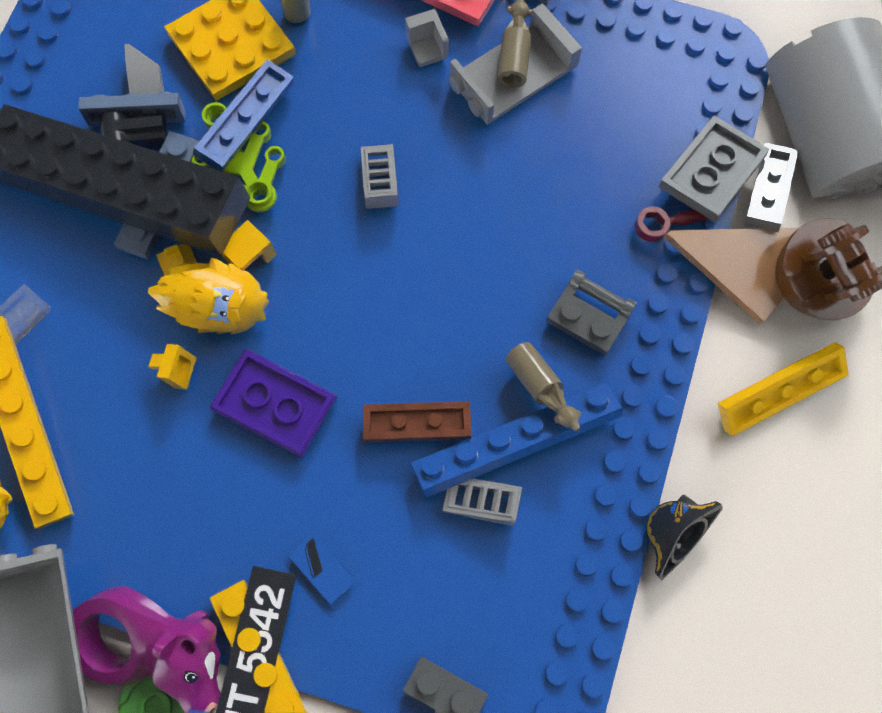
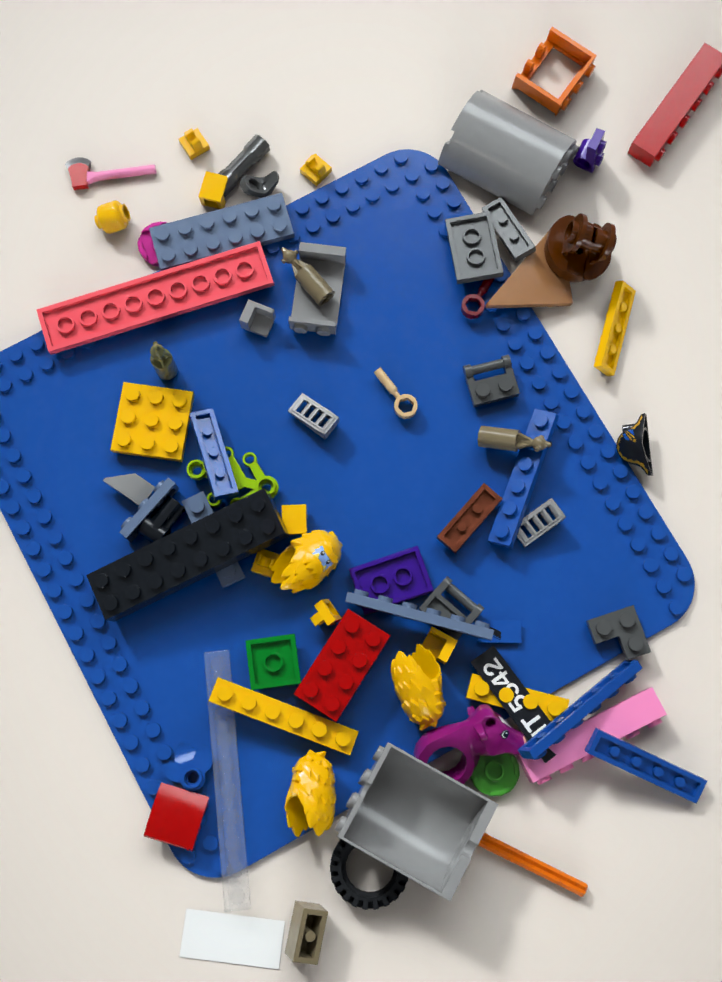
camera: 45 degrees left, 5 degrees up
none -> green plate [245,634,301,691]
none -> red brick [294,609,391,723]
none -> sand blue plate [345,589,494,641]
none -> tan piece [374,368,418,419]
none -> yellow head [391,644,446,731]
none -> dark grey plate [419,576,485,640]
none -> yellow panel [422,626,458,664]

